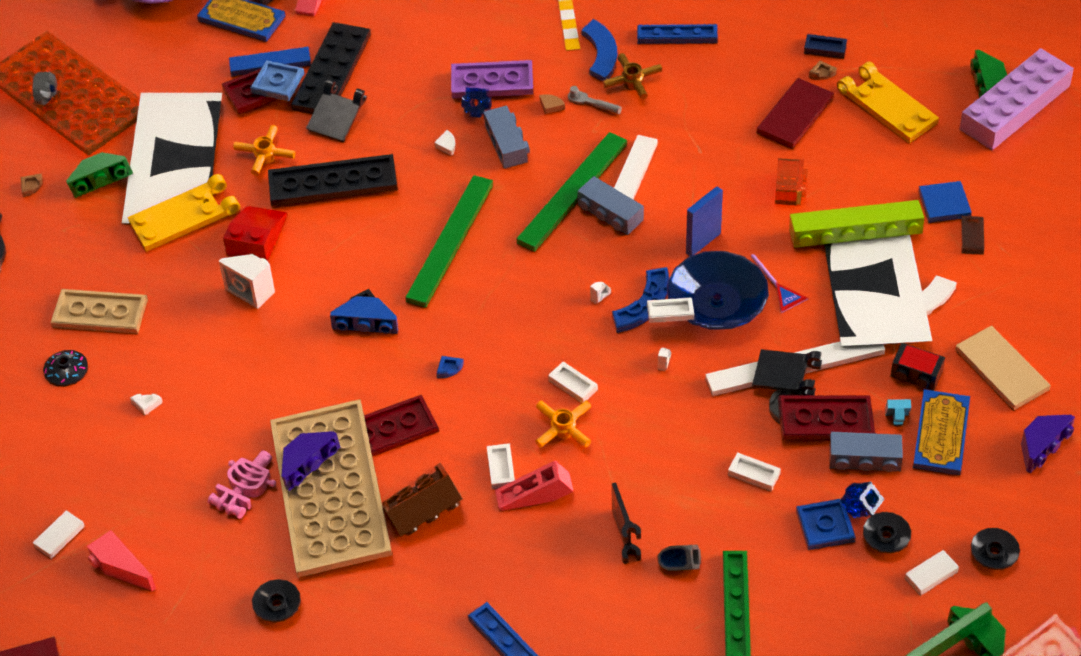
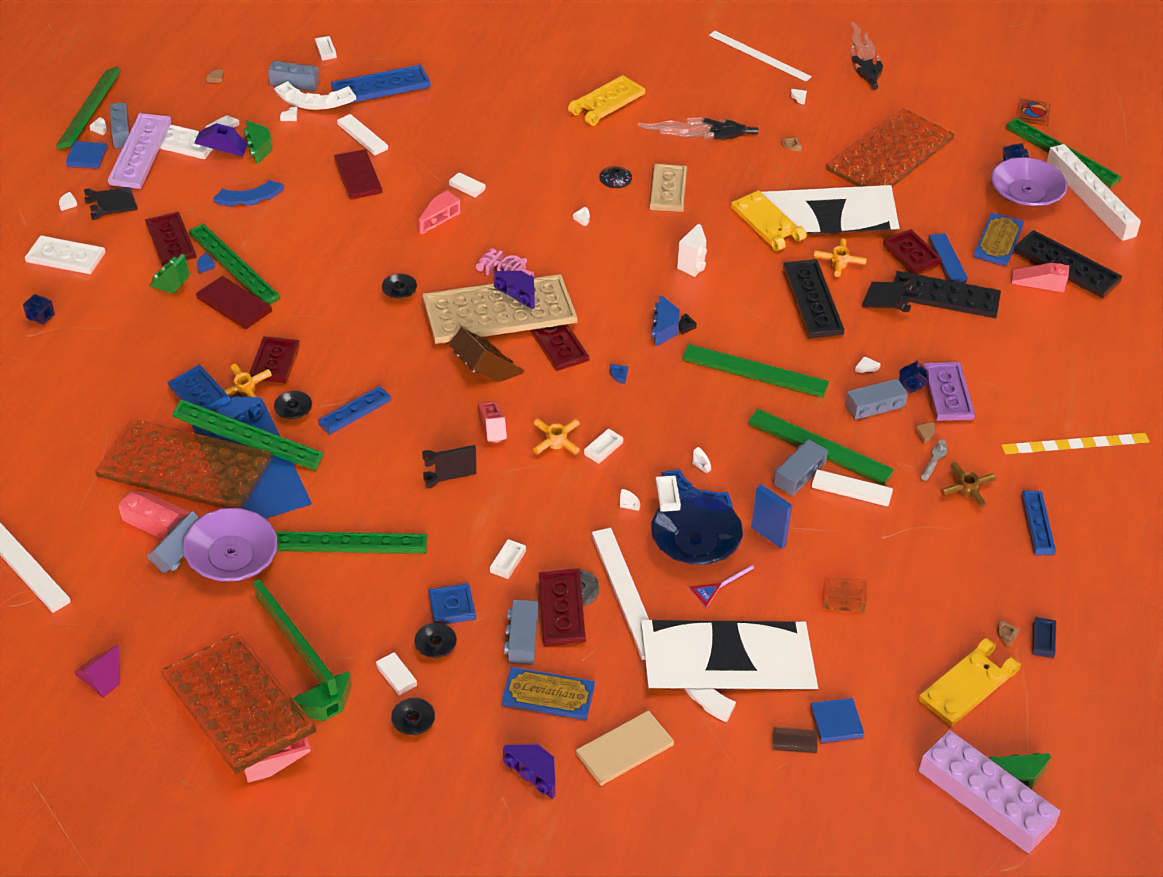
camera: 85 degrees right, 5 degrees down
dark grey rock [33,71,57,105] -> none
green slope [66,152,134,198] -> none
red slope [223,206,288,261] -> none
medium blue tile [250,60,304,101] -> none
white tile [487,443,515,489] -> none
blue tile [581,19,617,81] -> none
rock [657,545,701,571] -> none
black flag [752,349,822,395] -> none
dark red tile [757,78,834,149] -> none
lime brick [789,200,924,248] -> none
clear blue brick [840,482,884,518] -> none
medium azure tile [885,399,911,425] -> none
brick [890,343,945,391] -> none

